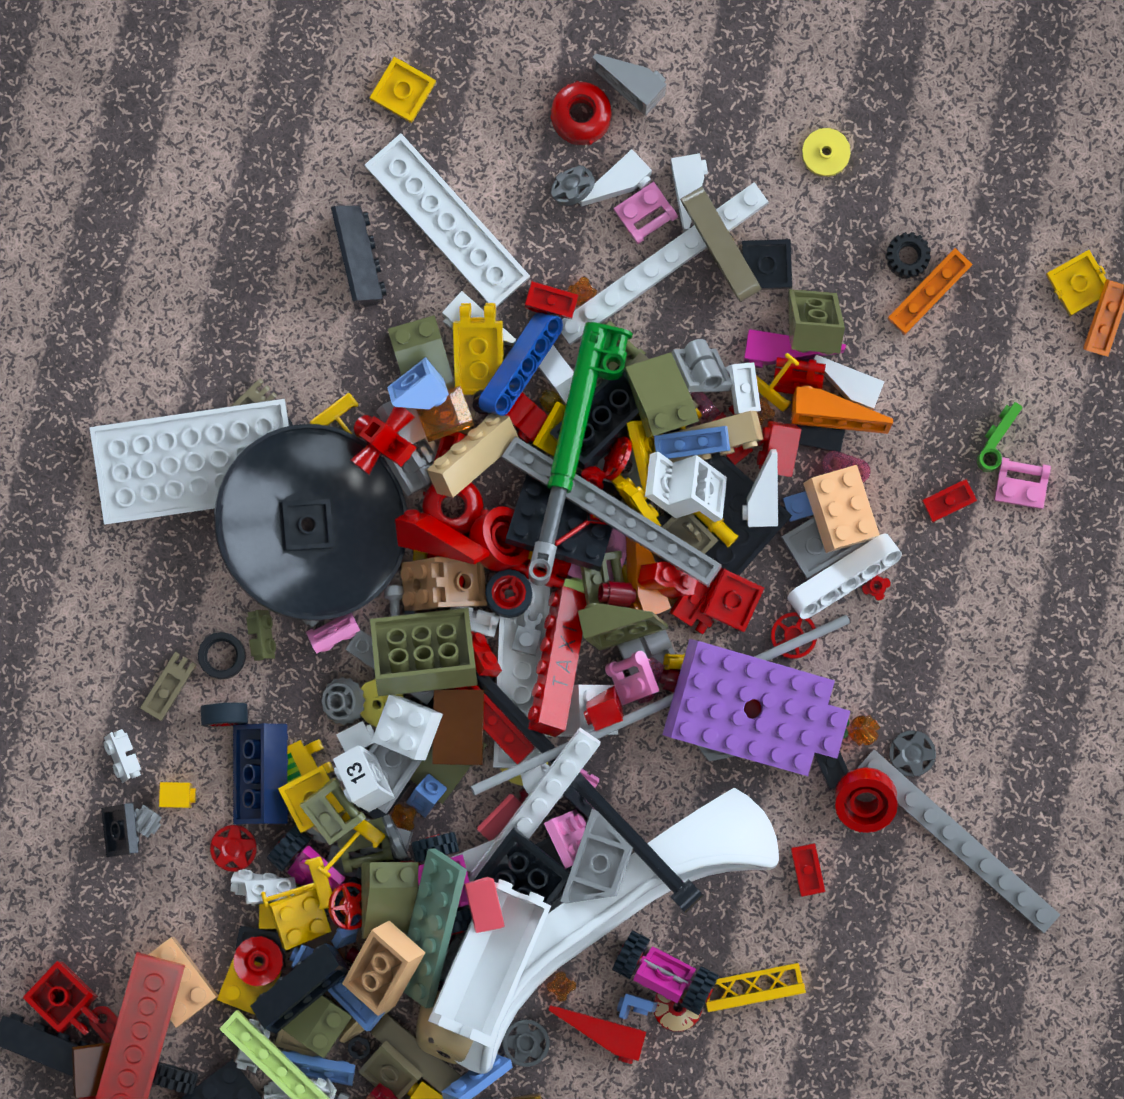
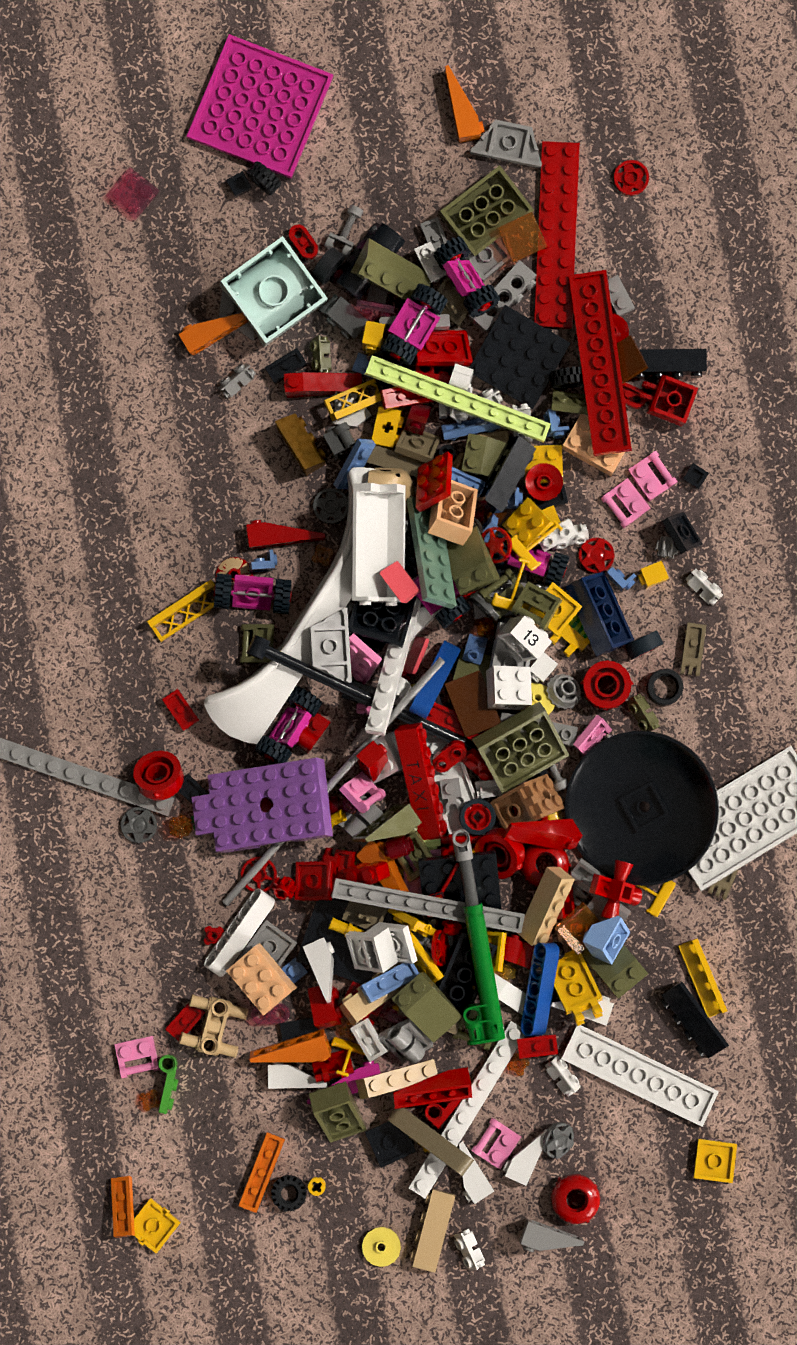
camera: 160 degrees right, 0 degrees up
none -> clear orange plate [139,1089,161,1111]
none -> tan piece [179,994,248,1058]
none -> olive plate [239,624,274,663]
none -> plate [254,686,323,764]
none -> red gear [272,876,297,900]
none -> red plate [296,713,331,753]
none -> yellow bush [308,1177,326,1196]
none -> tan brick [355,1059,438,1099]
none -> red slope [393,1067,472,1109]
none -> blue beam [409,640,461,719]
none -> tan brick [410,1188,455,1273]
none -> red plate [415,451,453,512]
none -> red plate [425,1099,462,1129]
none -> red plate [432,740,467,772]
none -> white hinge [454,1229,485,1271]
none -> medium blue bracket [543,409,569,439]
none -> white hinge [545,1055,581,1097]
none -> olive plate [551,389,588,415]
none -> red piece [580,660,634,711]
none -> bright pink plate [600,478,651,529]
none -> medium blue bracket [606,567,636,591]
none -> bright pink plate [628,451,678,502]
none -> yellow fence [678,938,727,1018]
none -> black plate [682,463,709,490]

